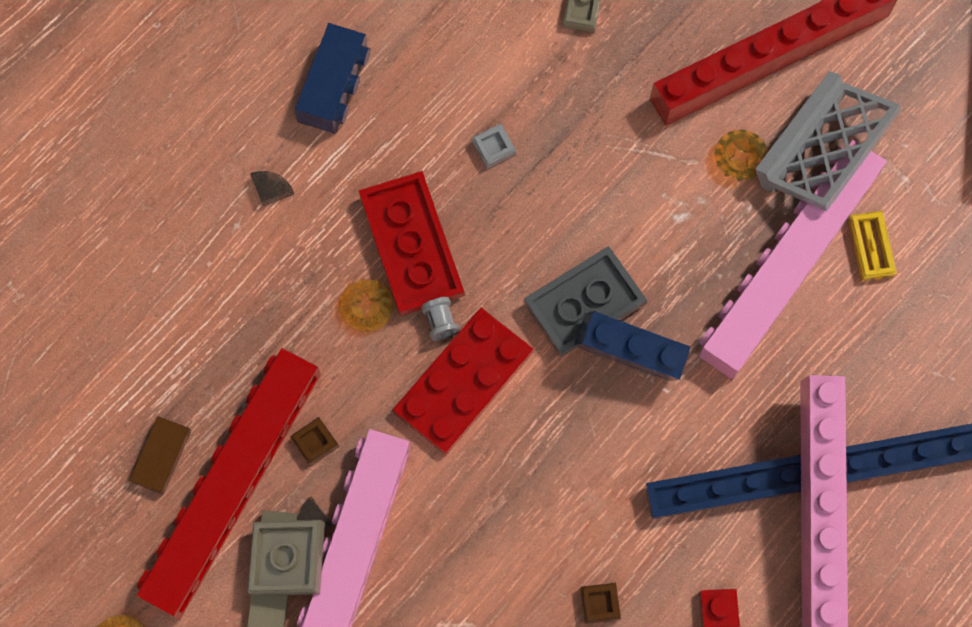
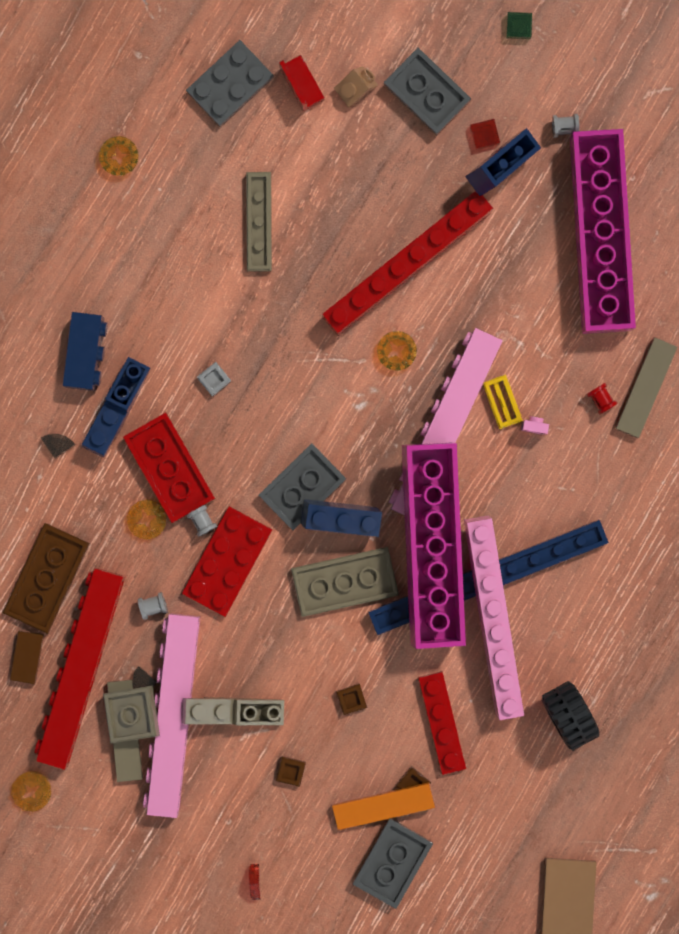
camera: 10 degrees left, 15 degrees up
reddish brown tile [290,417,339,467] -> none
light grey fence [755,71,901,211] -> none
none -> reddish brown tile [3,523,91,634]
none -> dark blue slope [82,357,150,458]
none -> light grey bush [138,592,168,620]
none -> dark tan slope [182,697,284,725]
none -> dark tan tile [291,547,399,617]
none -> dark pink brick [401,442,466,649]
none -> bright pink plate [521,416,549,435]

